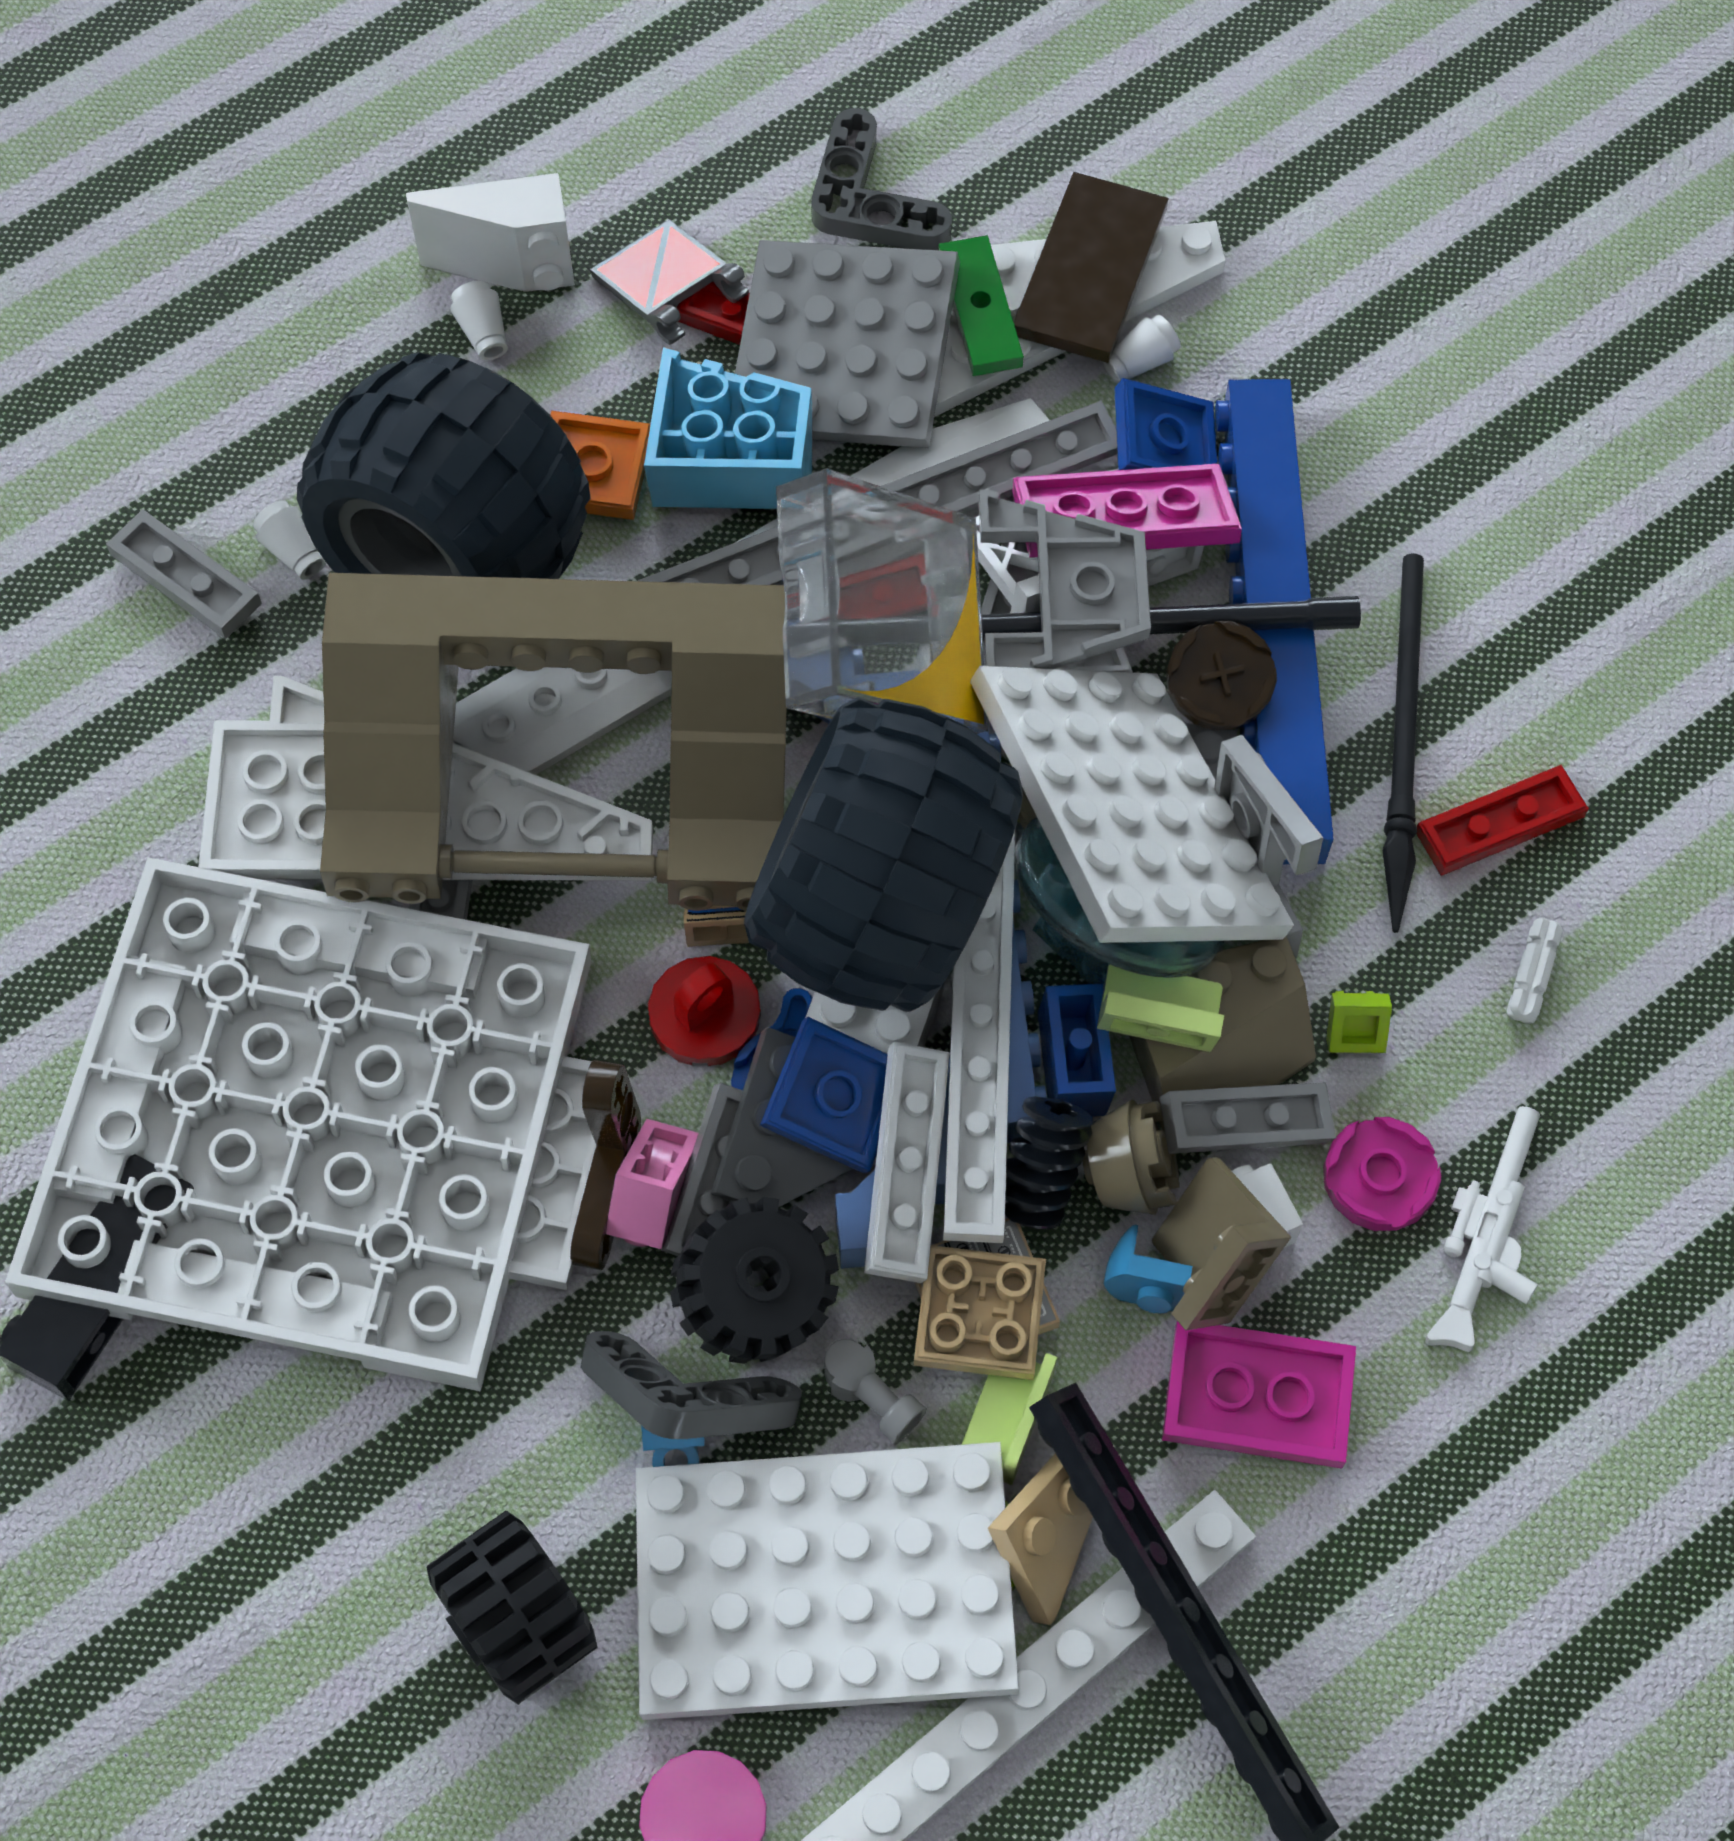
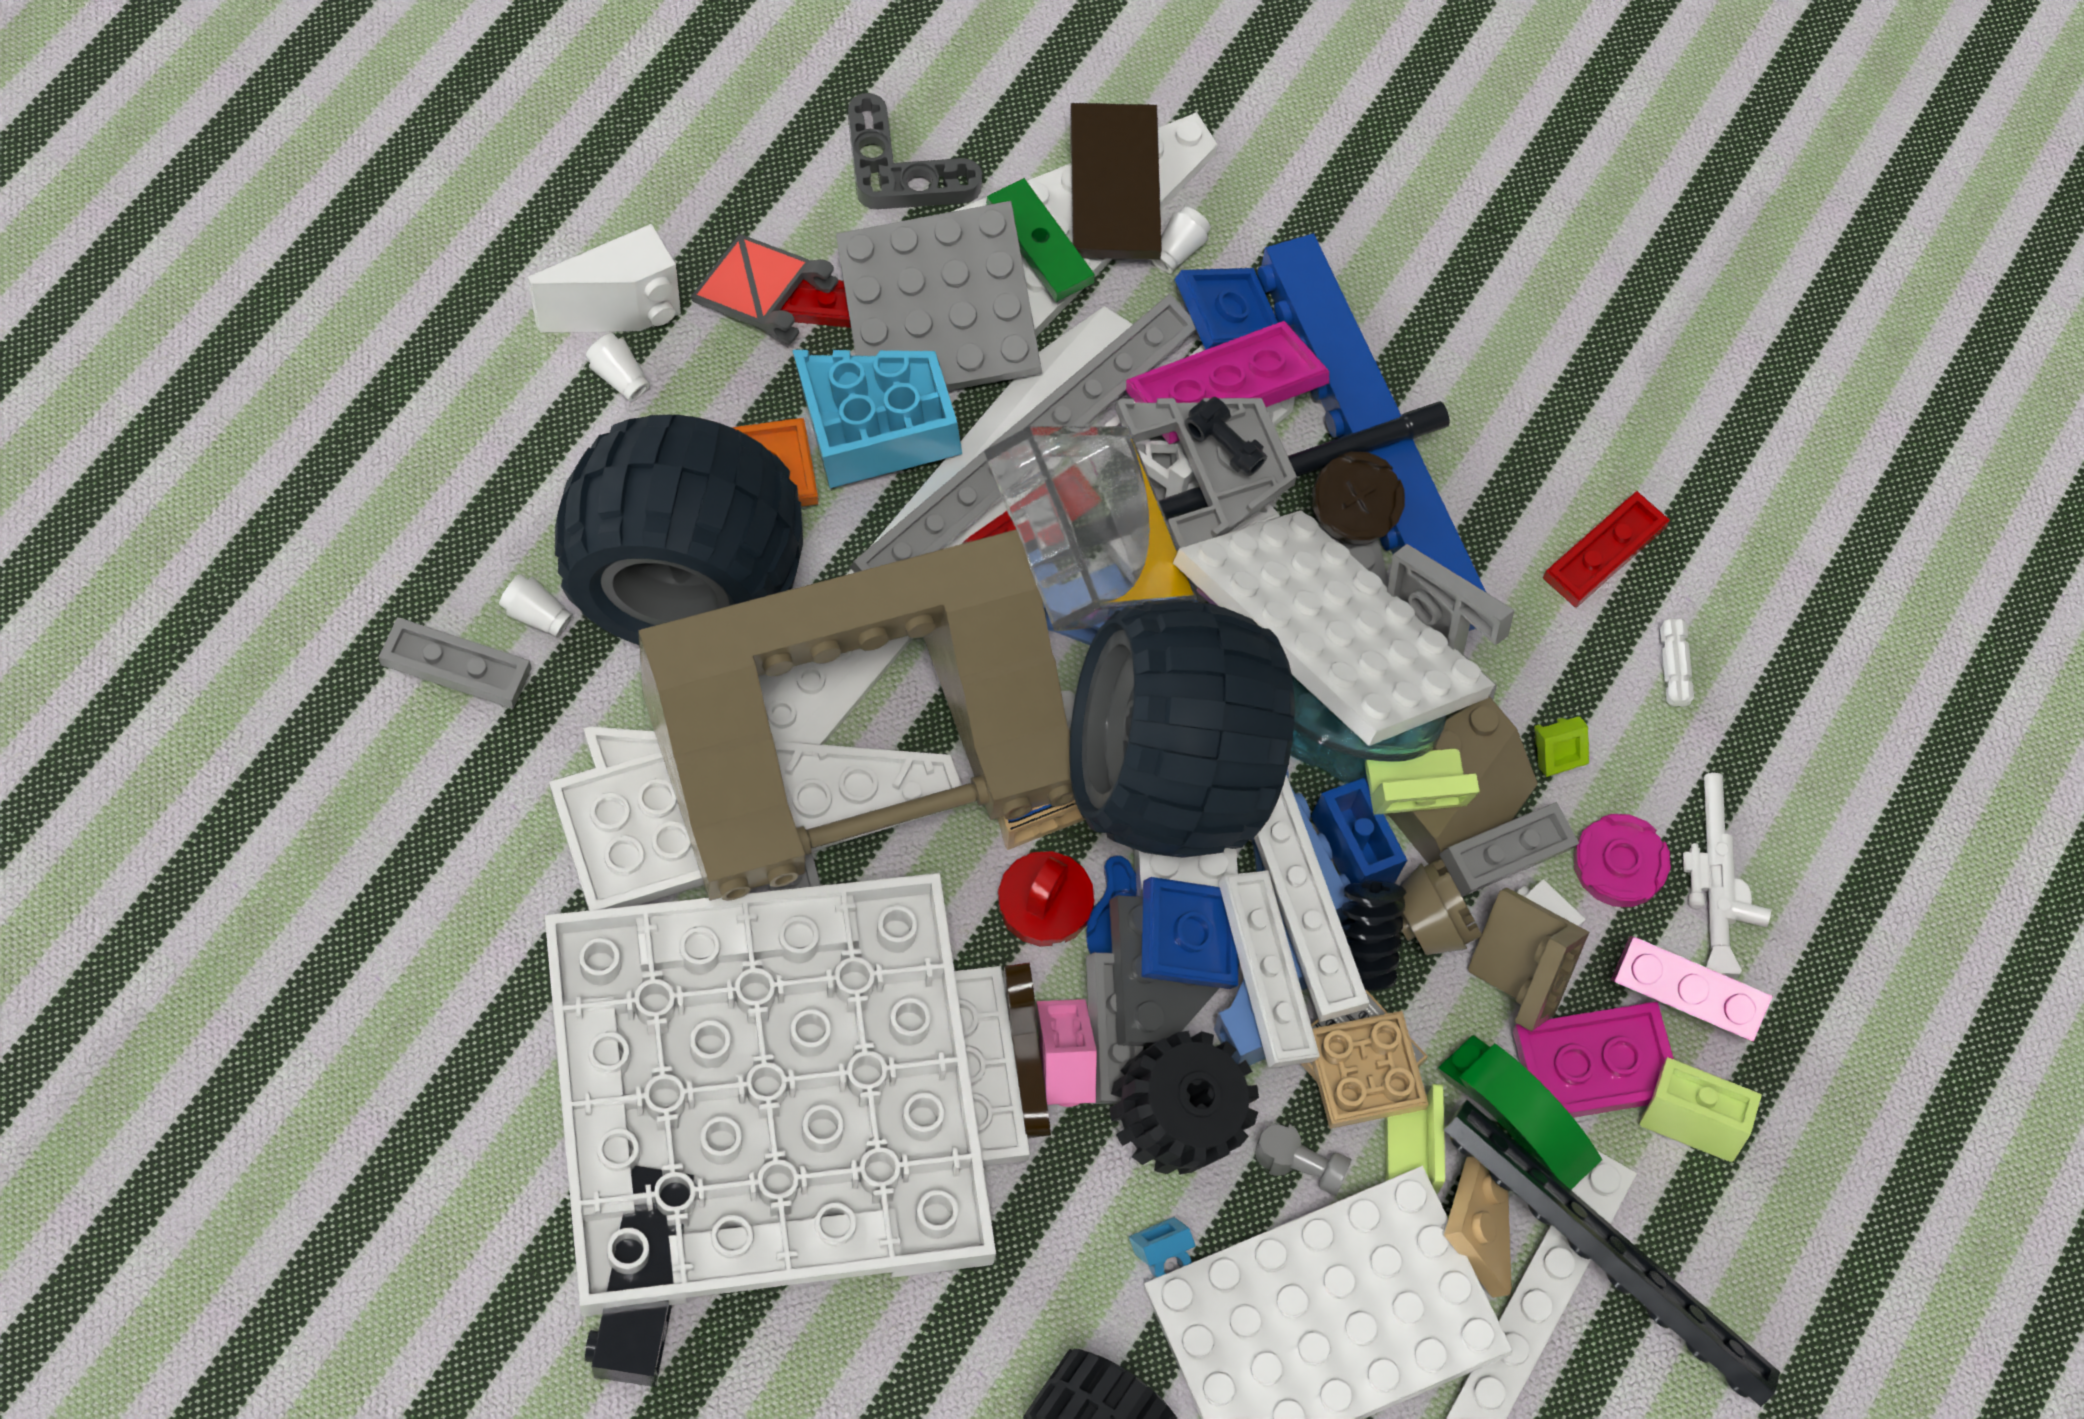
camera: 25 degrees left, 0 degrees up
dark grey beam [580,1331,802,1439] -> none
dark azure plate [1103,1224,1193,1314] -> none
black piece [1382,553,1424,933] -> none
none -> black bar [1185,397,1267,476]
none -> green arch [1438,1035,1603,1190]
none -> brick [1611,936,1773,1042]
none -> yellowish green panel [1640,1057,1762,1162]

